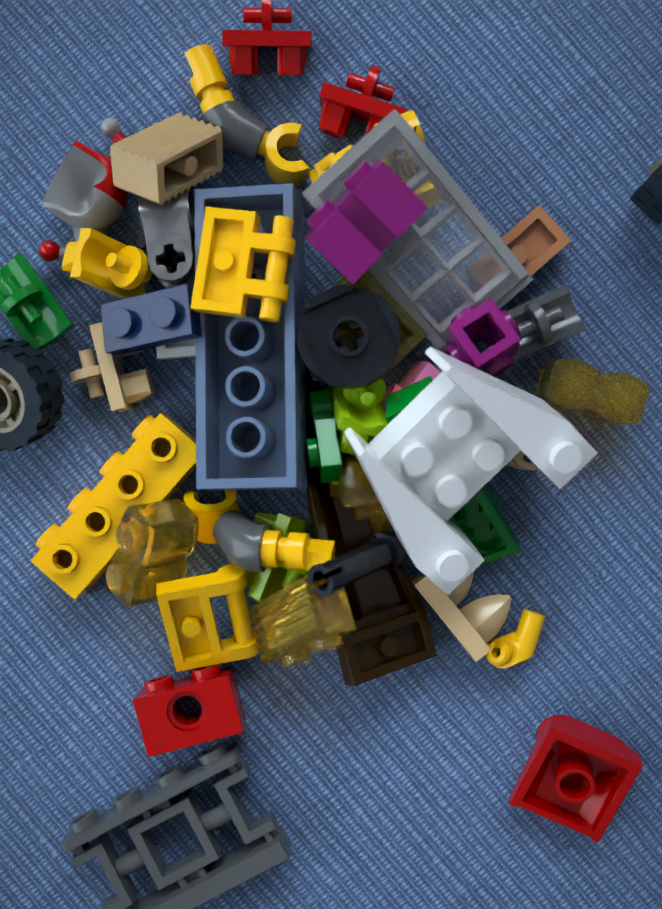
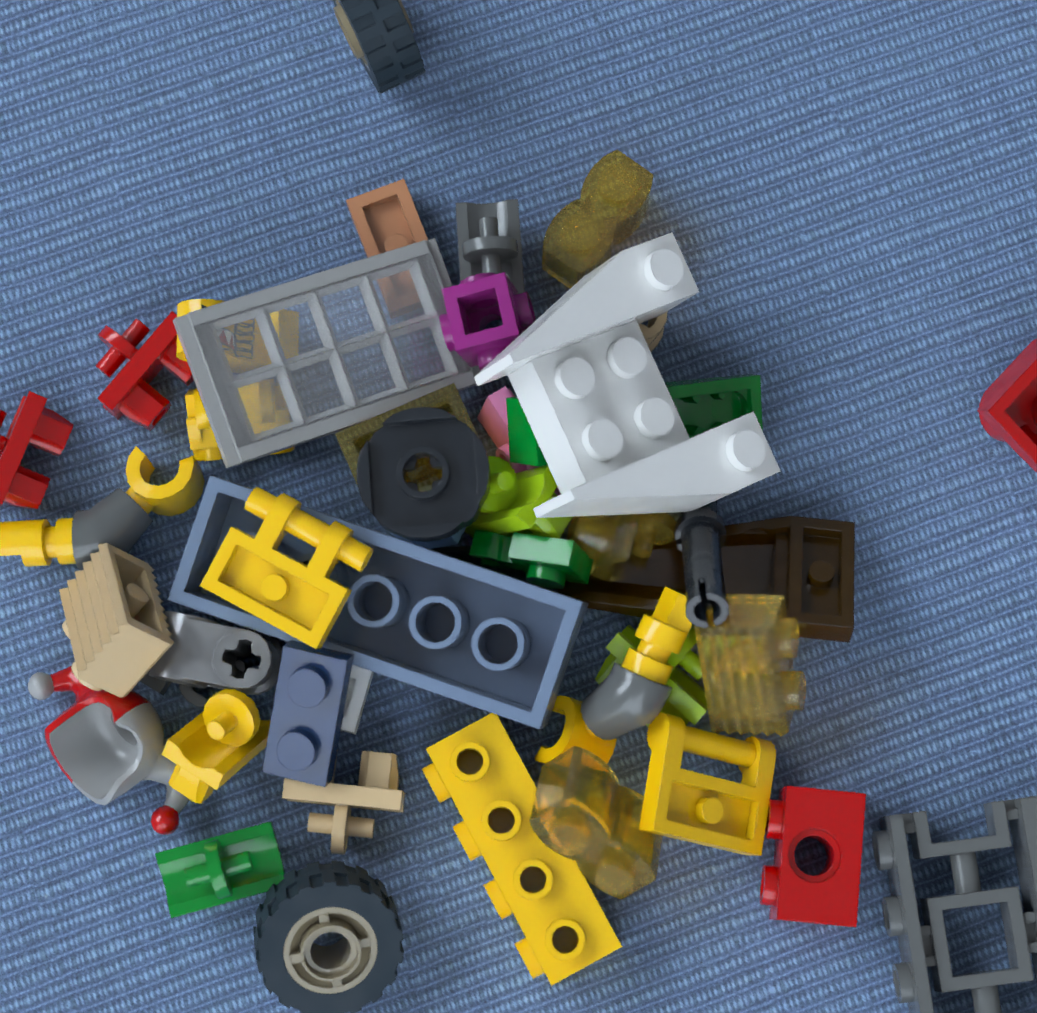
camera: 65 degrees left, 10 degrees down
magenta brick [305,159,428,285] -> none
tan tile [411,571,512,662] -> none
yellow arm [486,608,546,669] -> none

